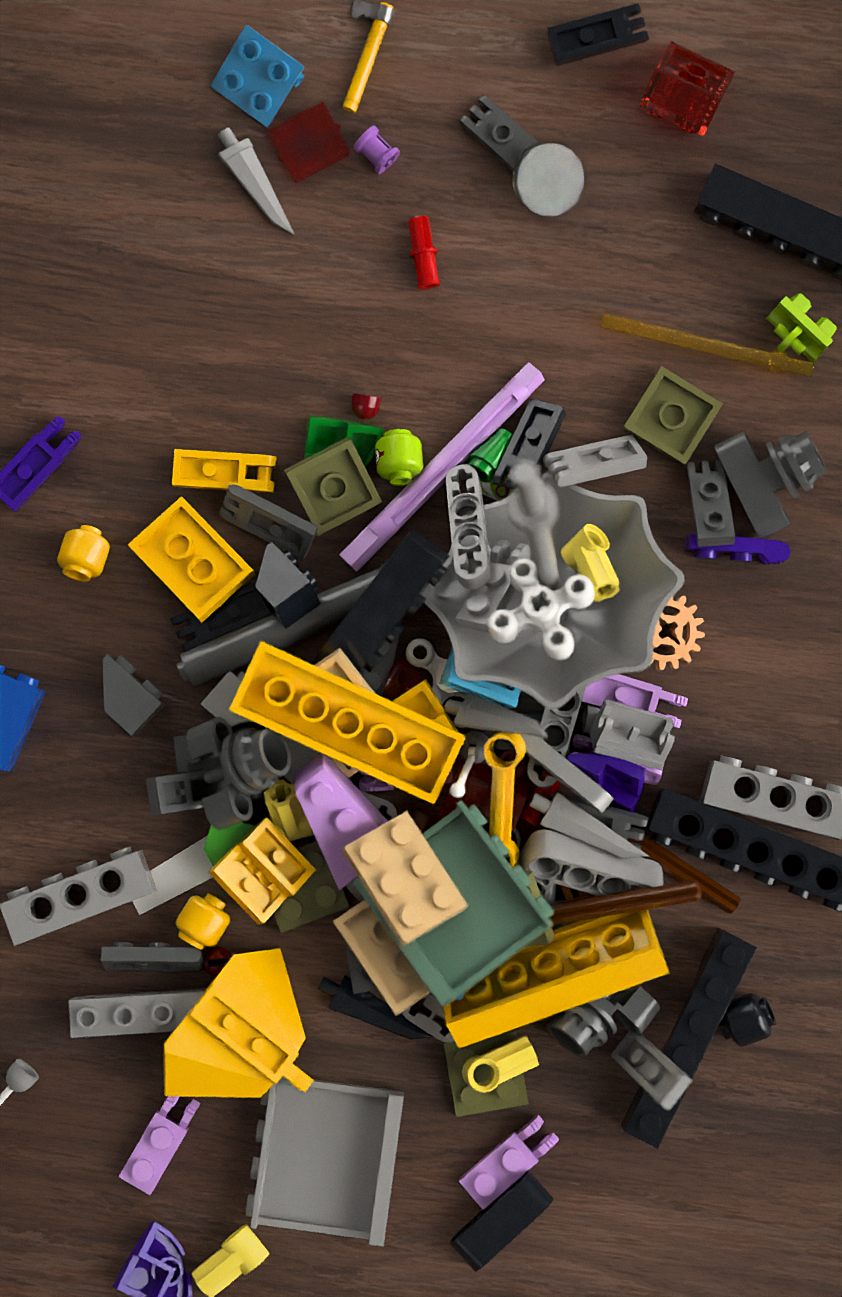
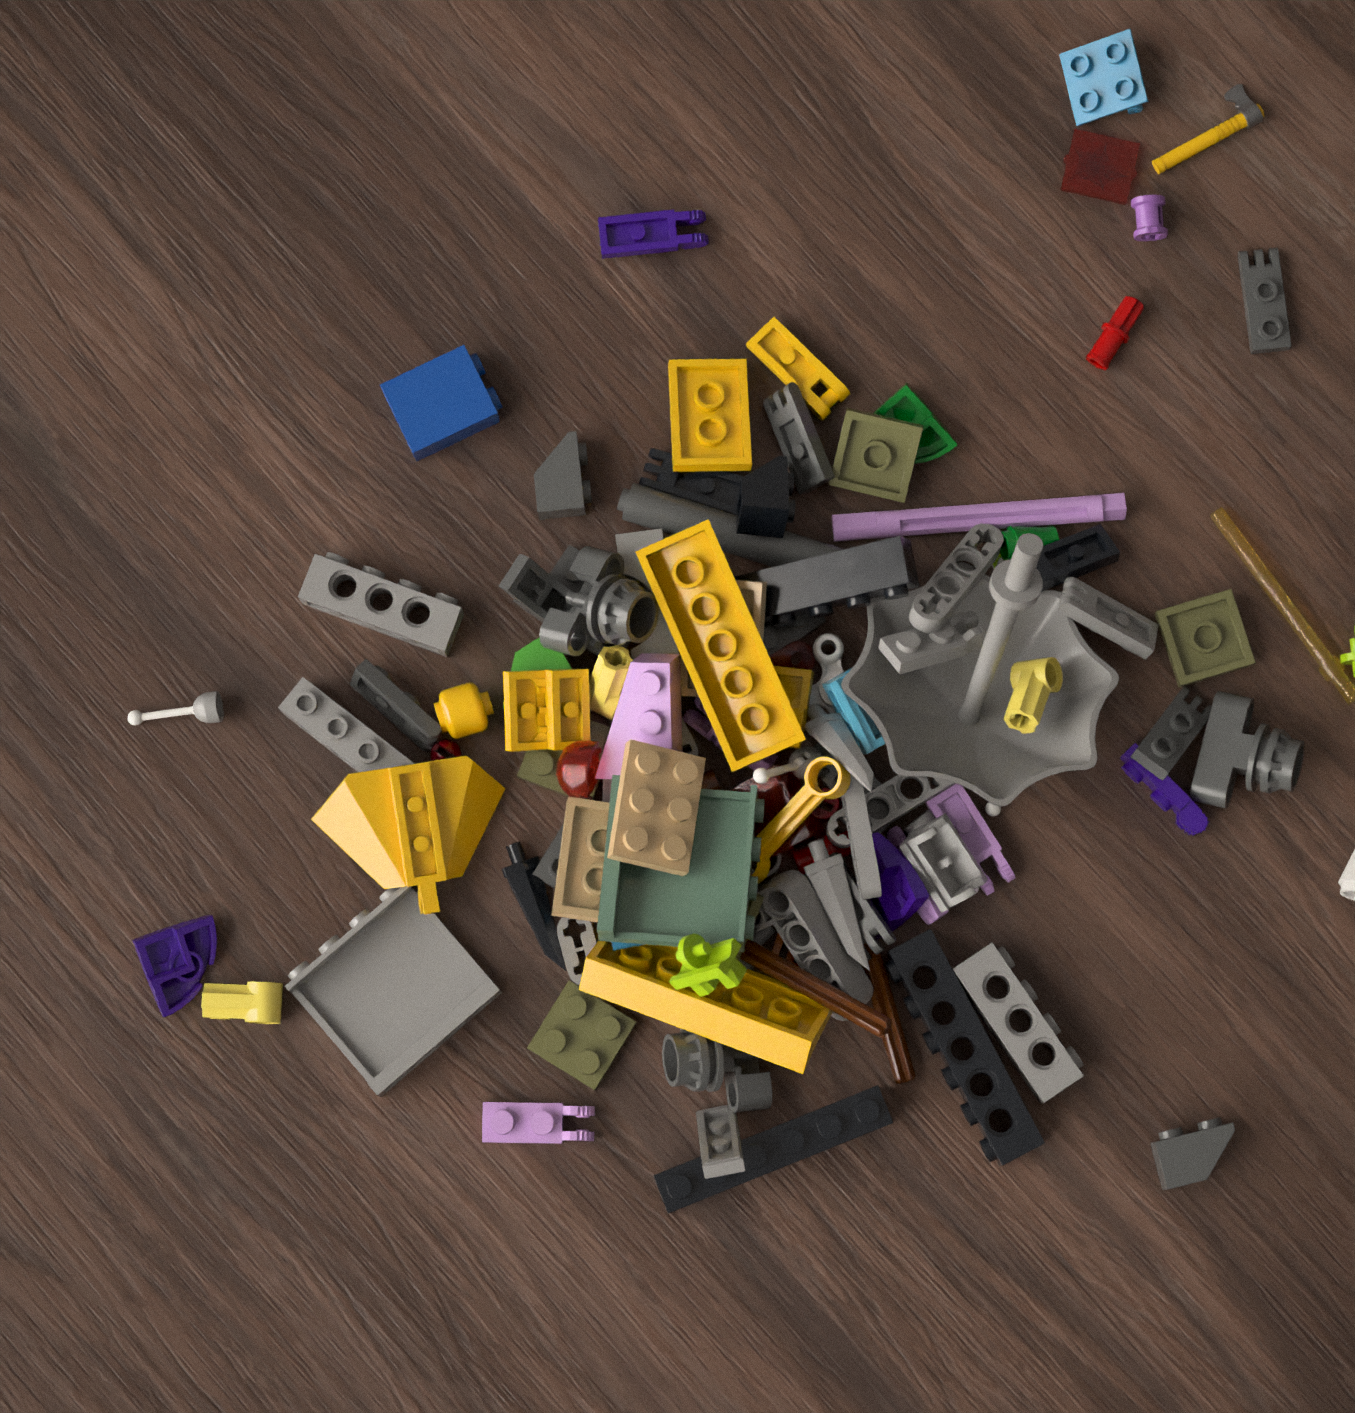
camera: 45 degrees right, 5 degrees down
yellow head [57,525,110,582] -> none
lavender hinge [119,1096,200,1195] -> none
white sticker [132,835,213,915] -> none
light grey bar [218,128,295,235] -> none
dark red hinge [351,393,381,420] -> none
lime head [375,429,423,486] -> none
black beam [450,1170,554,1272] -> none
light yellow piece [462,1035,539,1092] -> none
white gear [488,559,595,660] -> none
clear smoke tile [513,143,584,216] -> none
light nougat gear [651,595,705,671] -> none
black head [719,993,776,1047] -> none
none -> clear red hair [556,740,602,800]
none -> lime hips [669,933,747,997]

